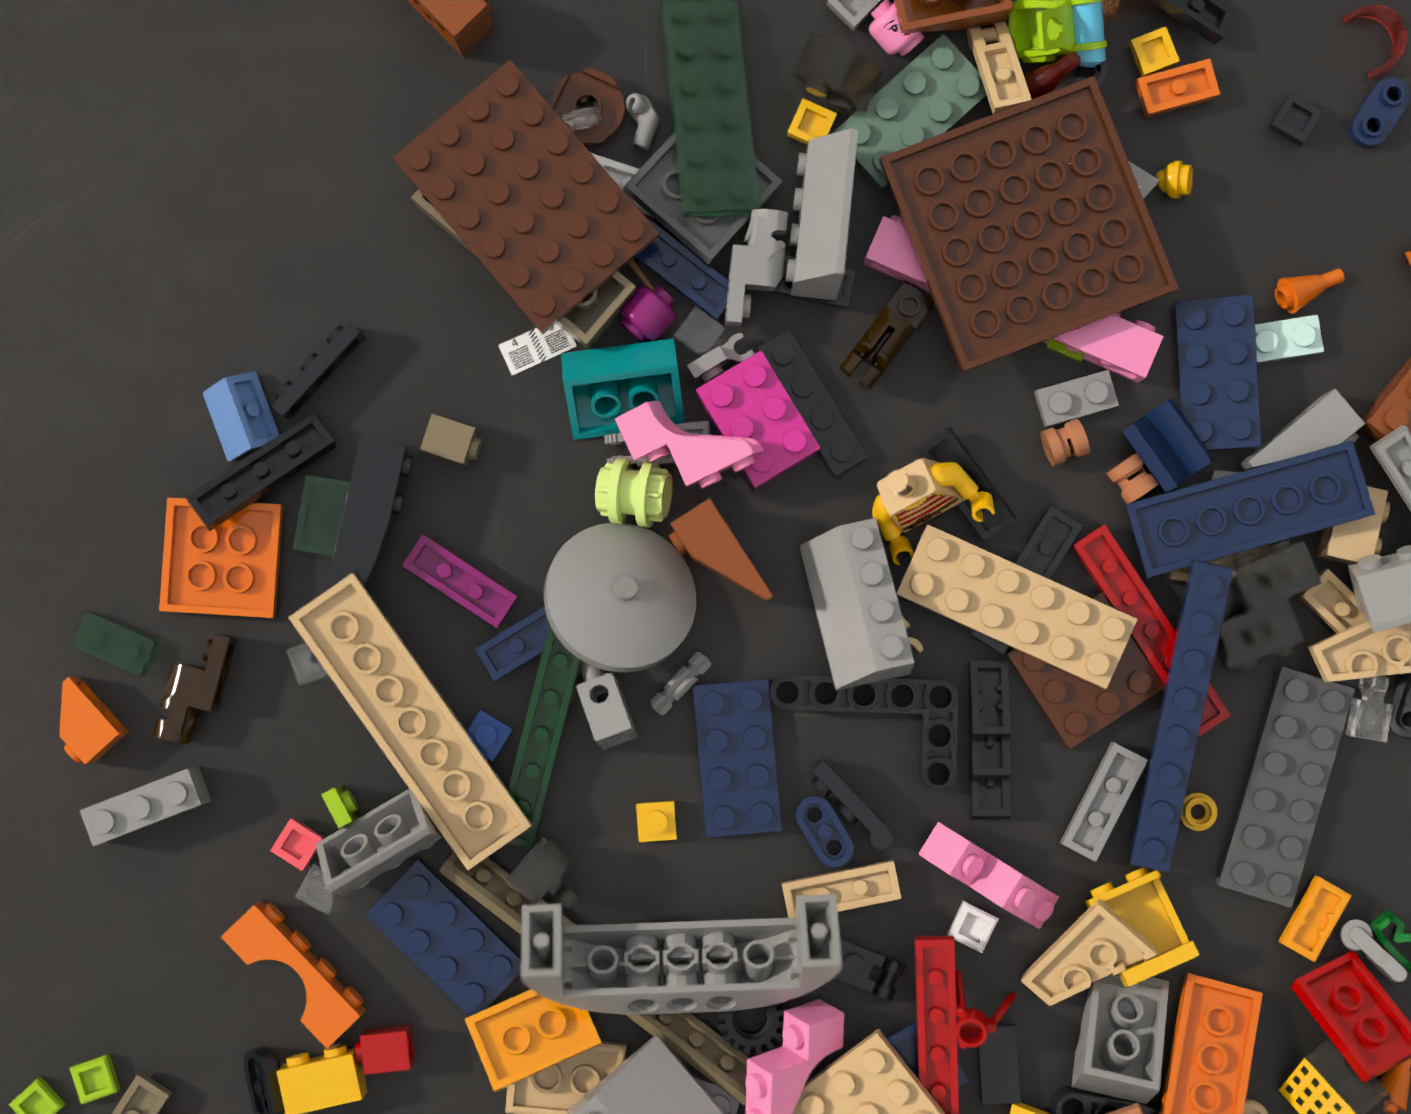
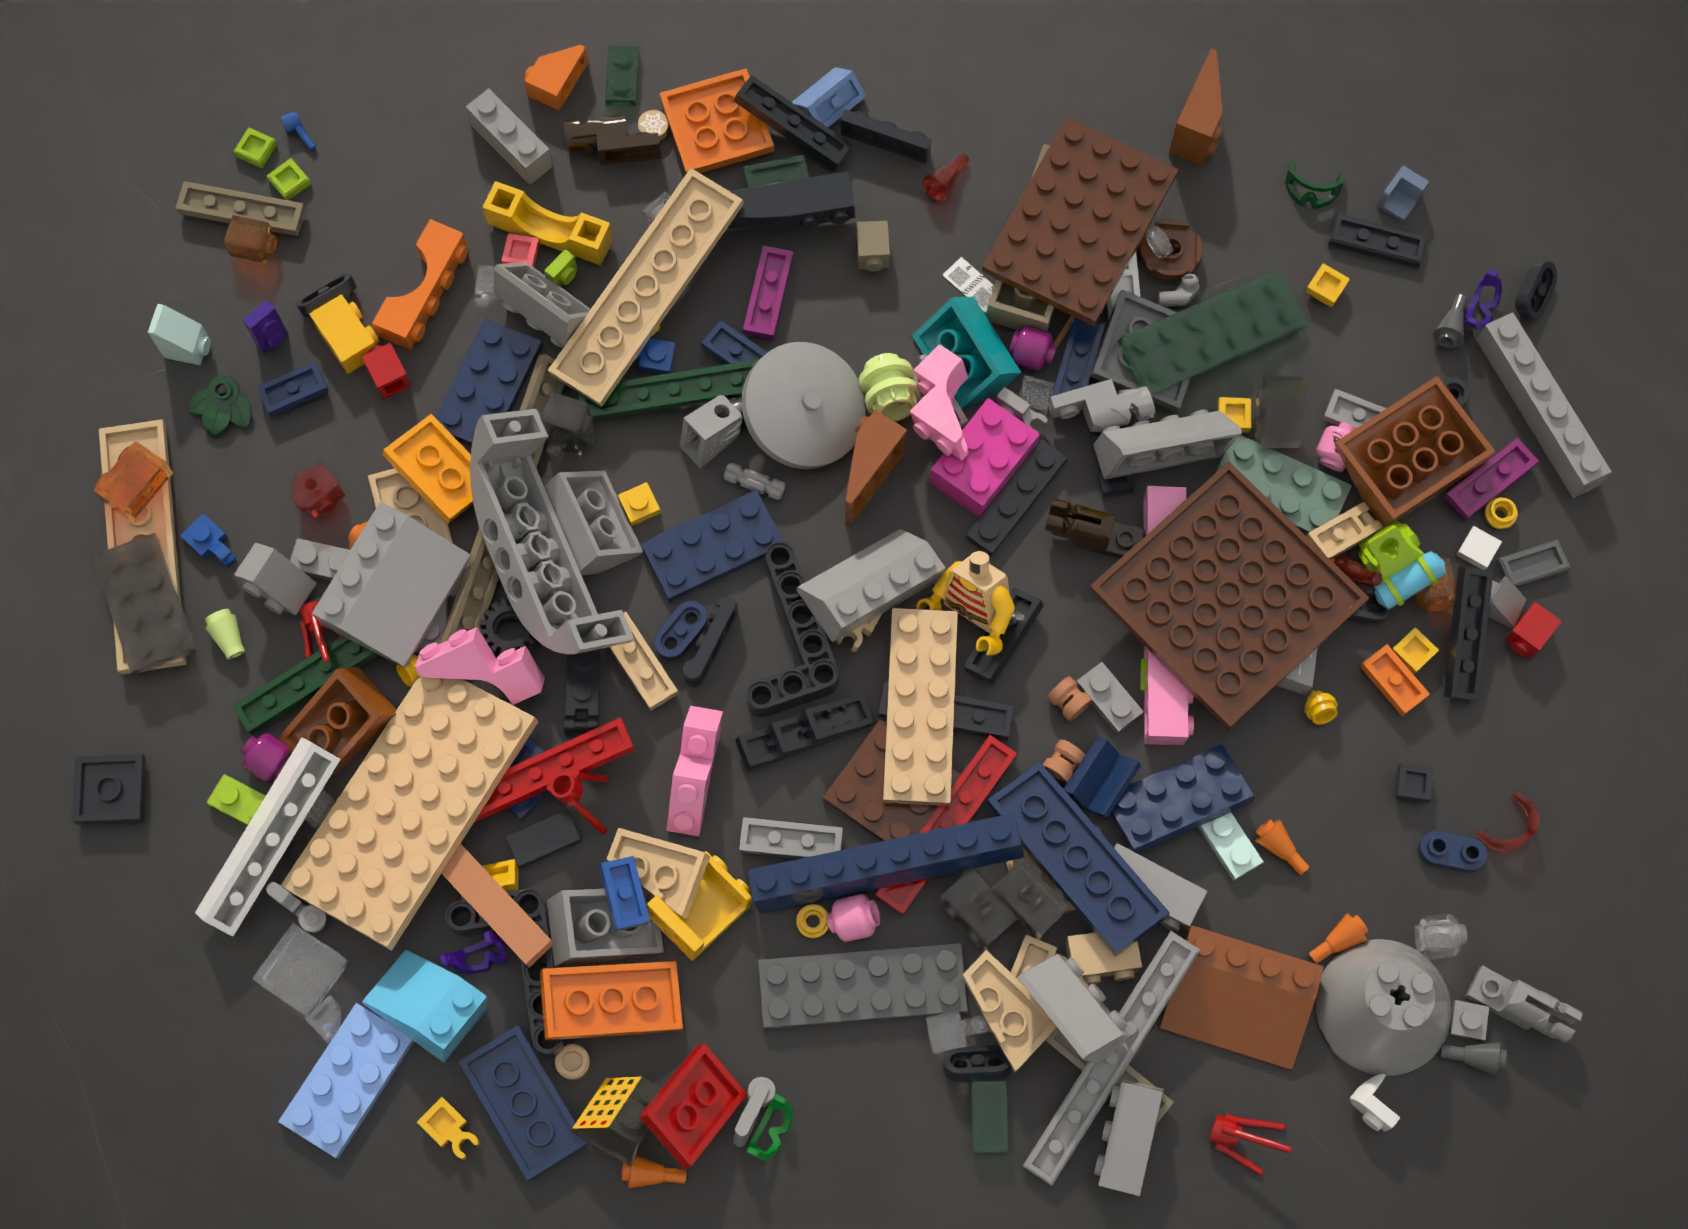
camera: 65 degrees right, 15 degrees down
white tile [946,901,999,953] -> none
light orange plate [1278,875,1352,962] -> none
none -> blue hand [281,112,316,151]
none -> yellow arch [483,181,613,266]
none -> light grey slope [544,471,644,575]
none -> blue plate [599,856,650,931]
none -> tan tile [638,110,669,141]
none -> bright pink head [827,894,880,942]
none -> clear red cone [923,152,969,200]

